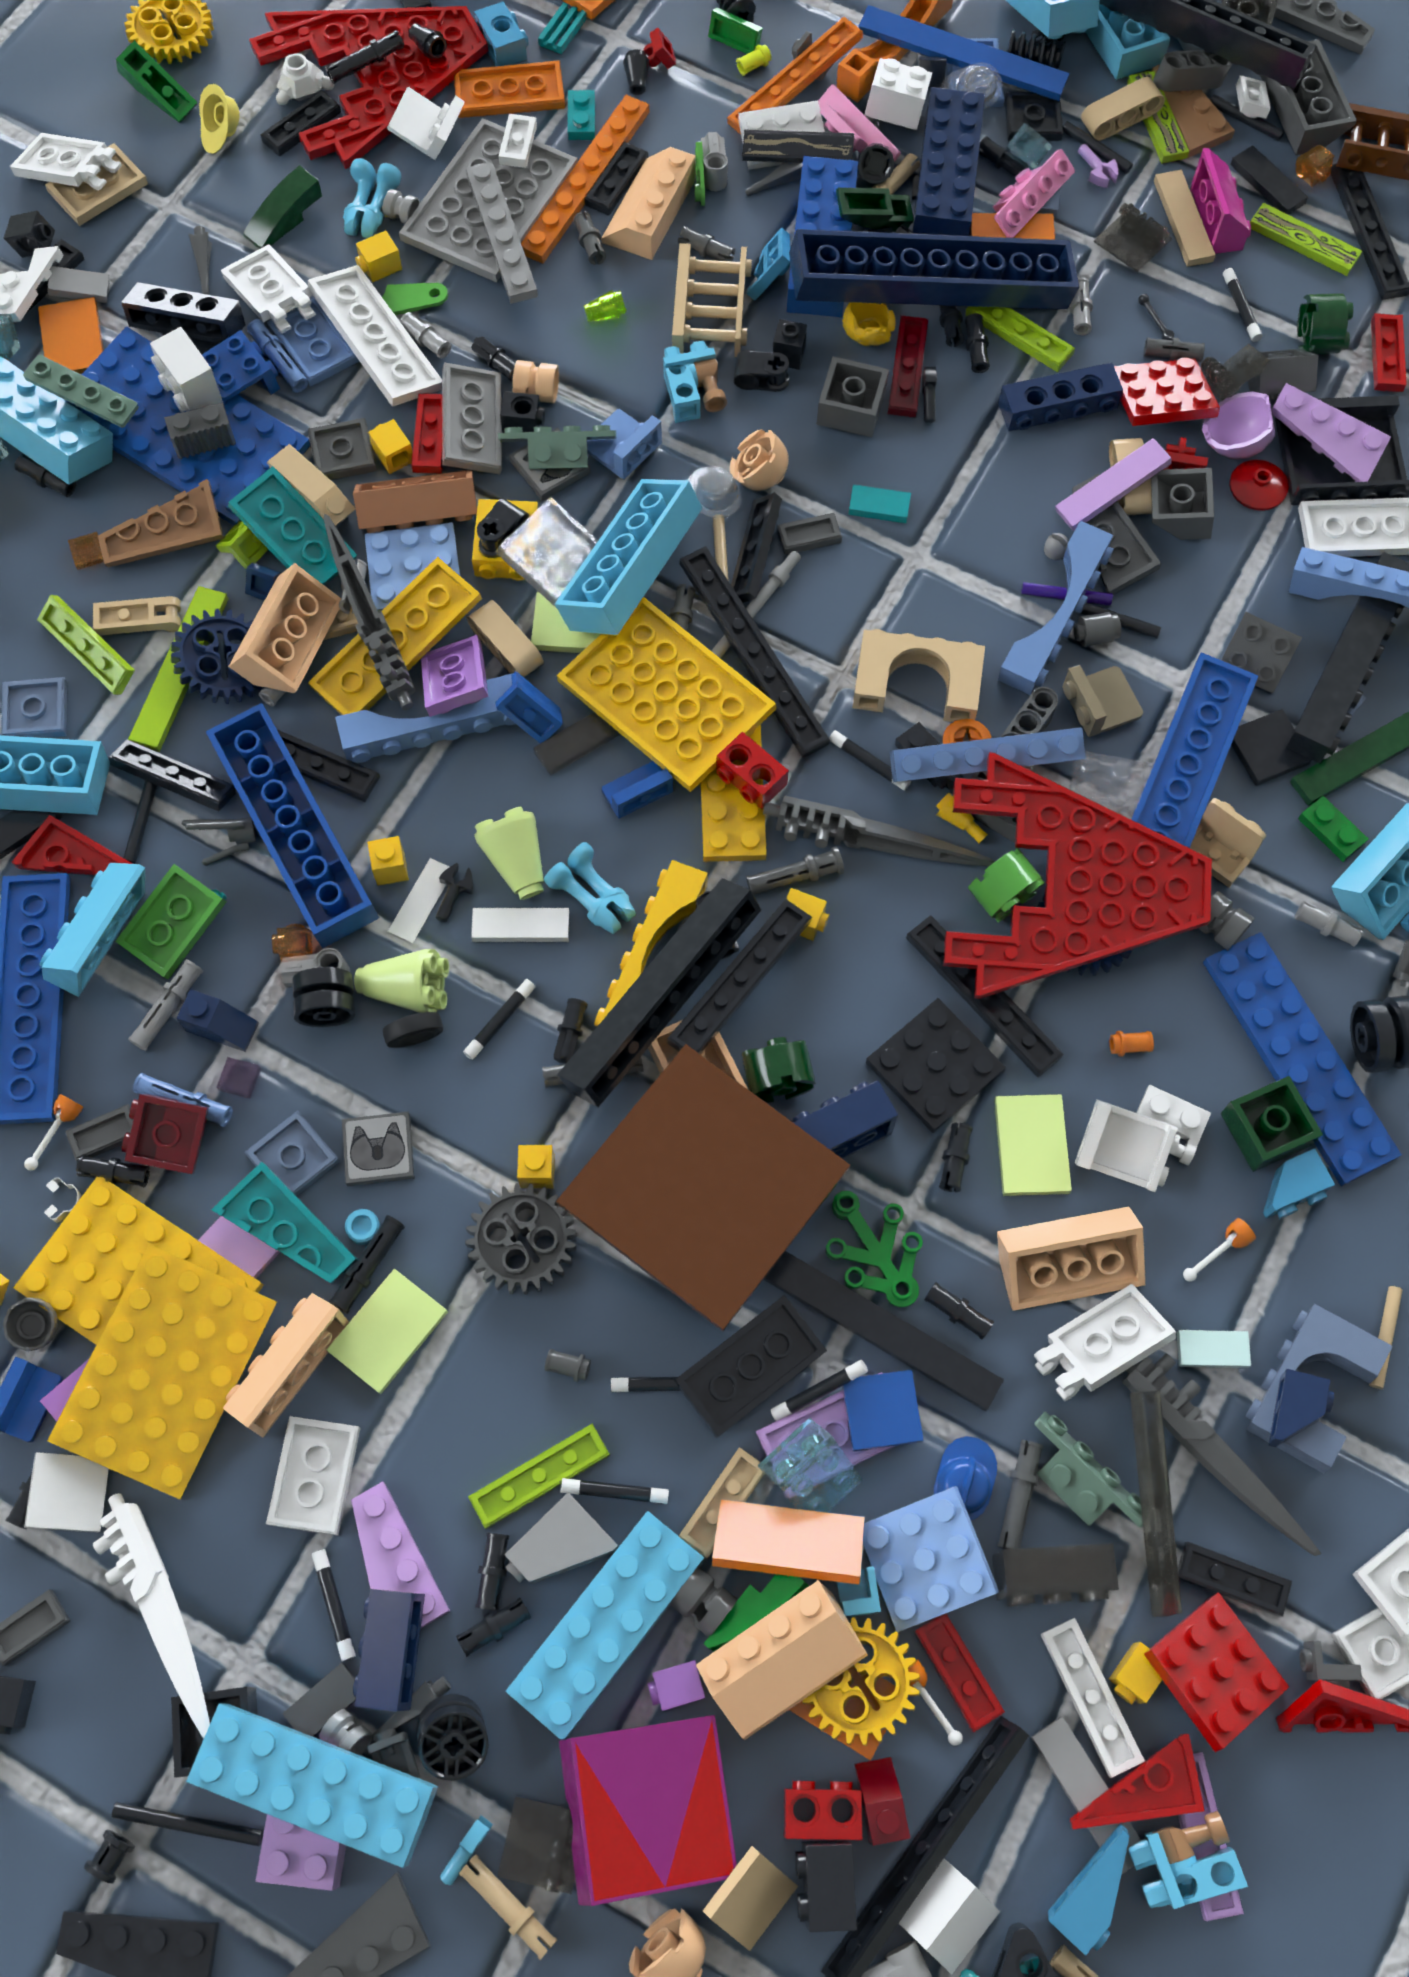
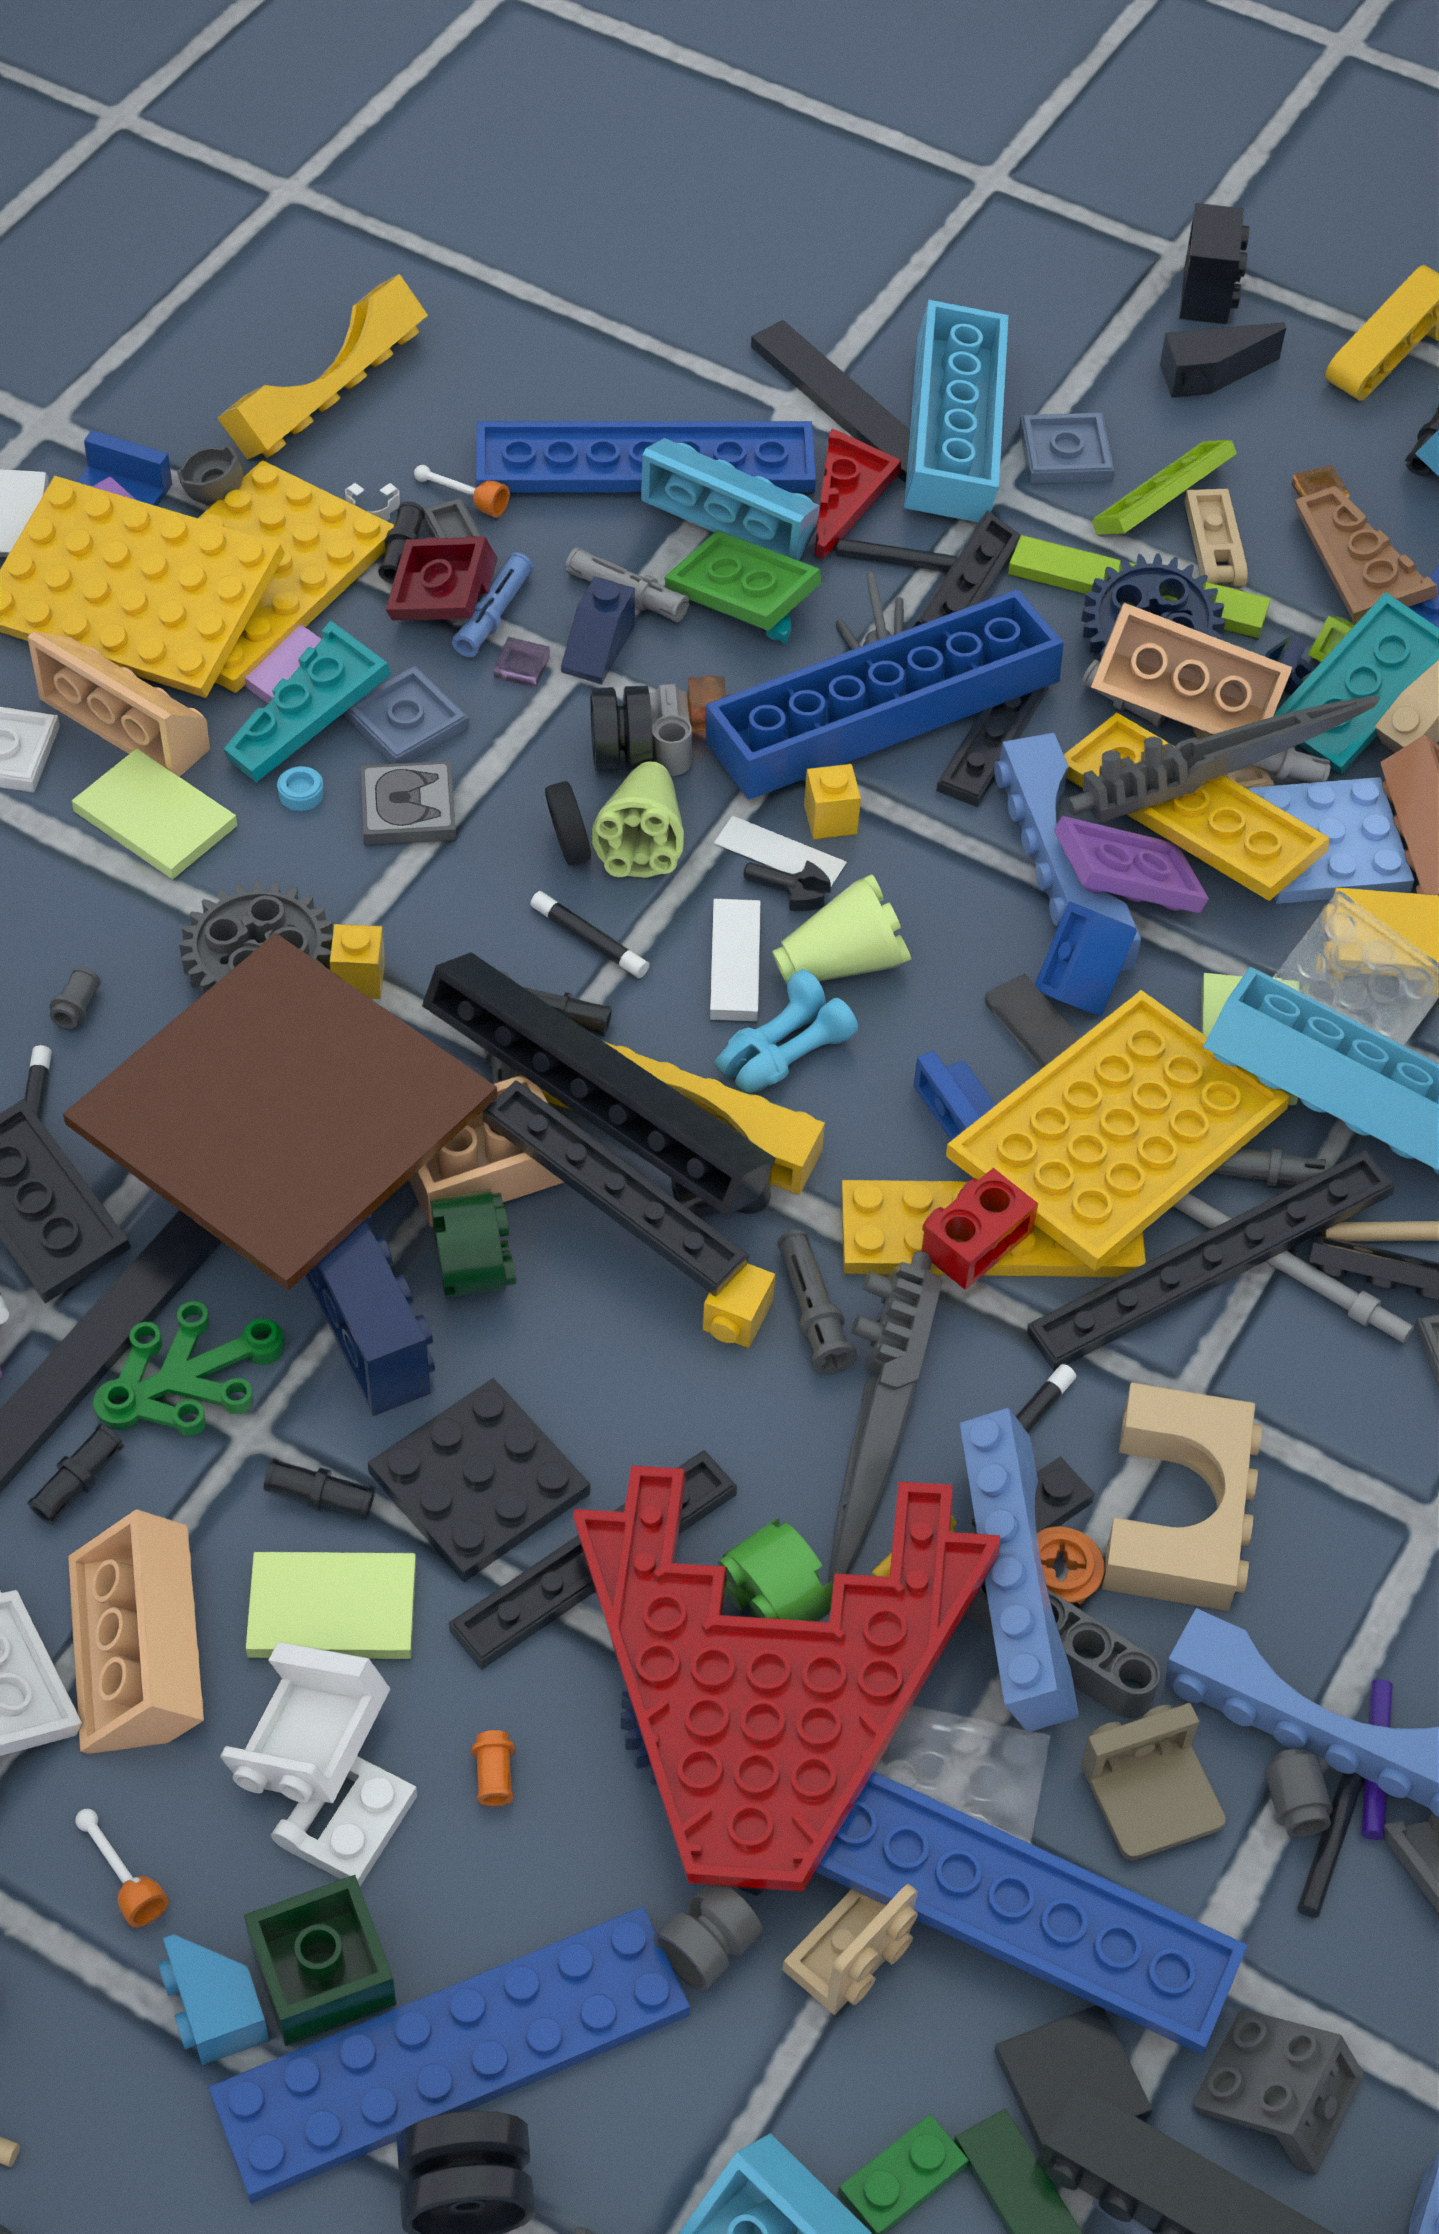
camera: 90 degrees right, 15 degrees down
black pin [329,1215,405,1314] -> none
tan beam [467,600,544,677] -> none
black piece [477,498,530,558] -> none
light grey pin [1294,901,1364,947] -> none

